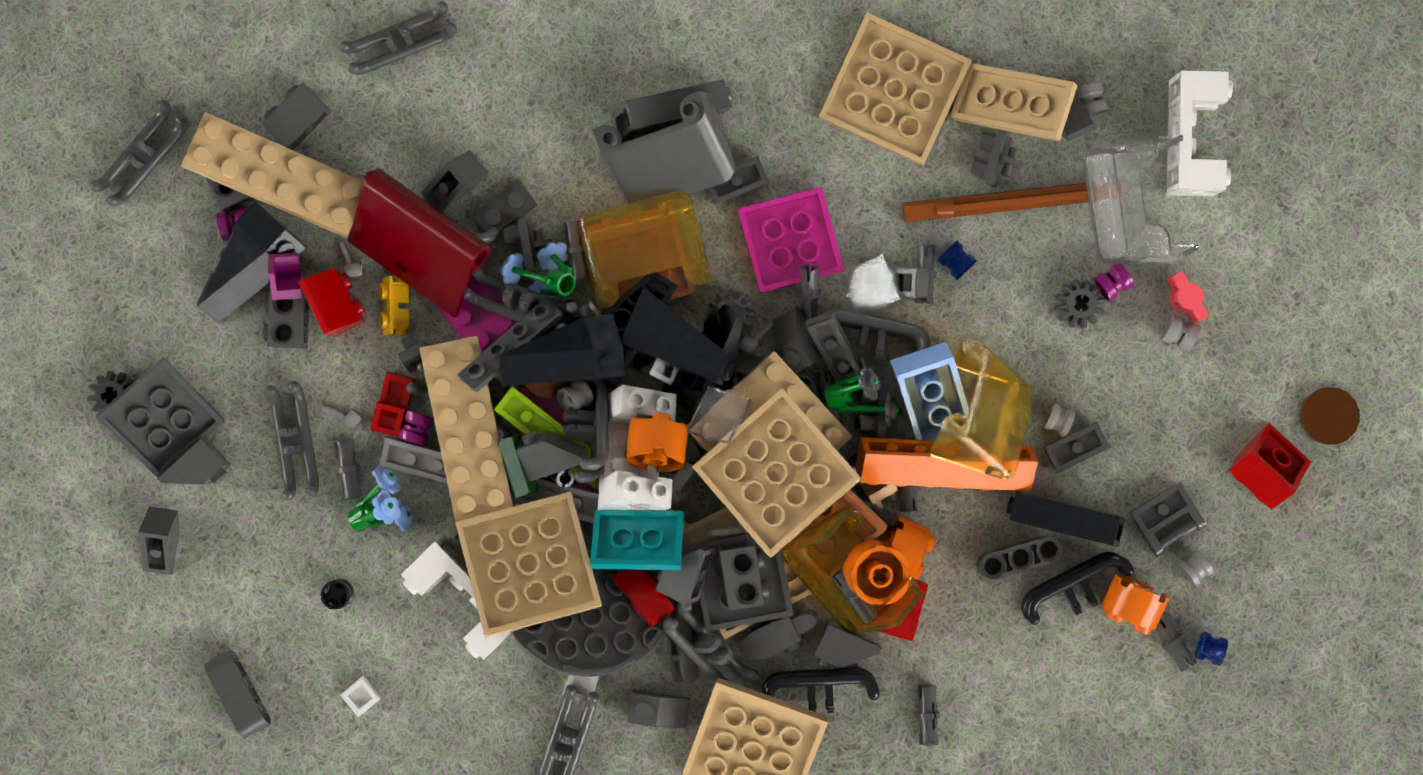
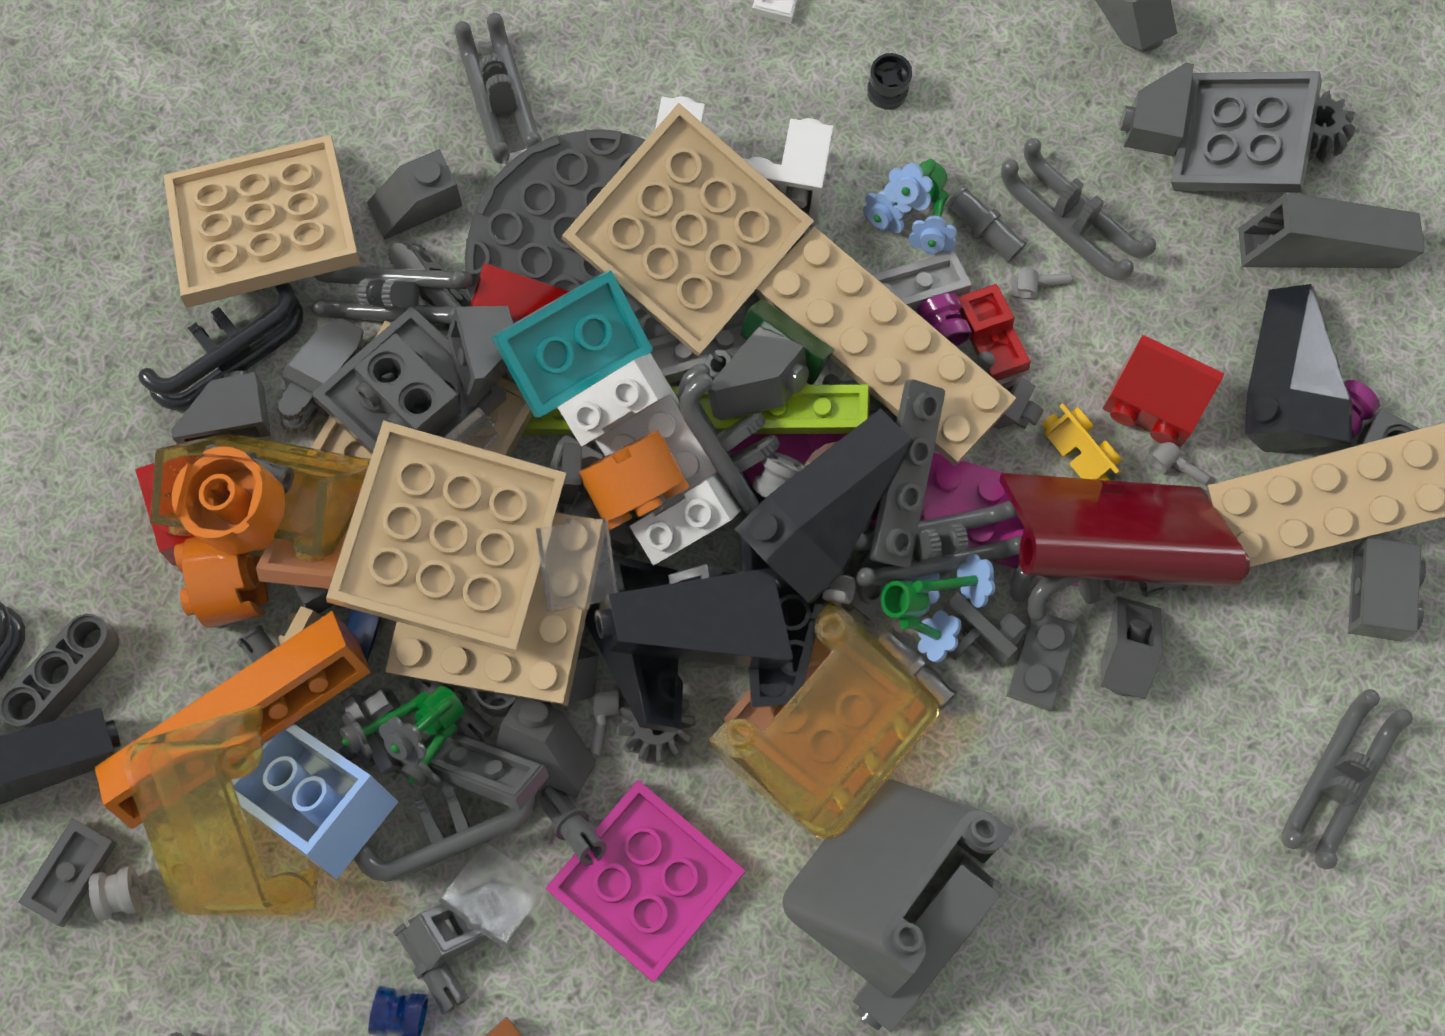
camera: 140 degrees right, 15 degrees down
dark grey brick [263,289,309,349] -> none
magenta panel [268,253,302,300] -> none
dark grey plate [708,156,769,206] -> none
dark grey pin [916,685,940,746] -> none
none -> dark grey slope [1238,192,1424,268]

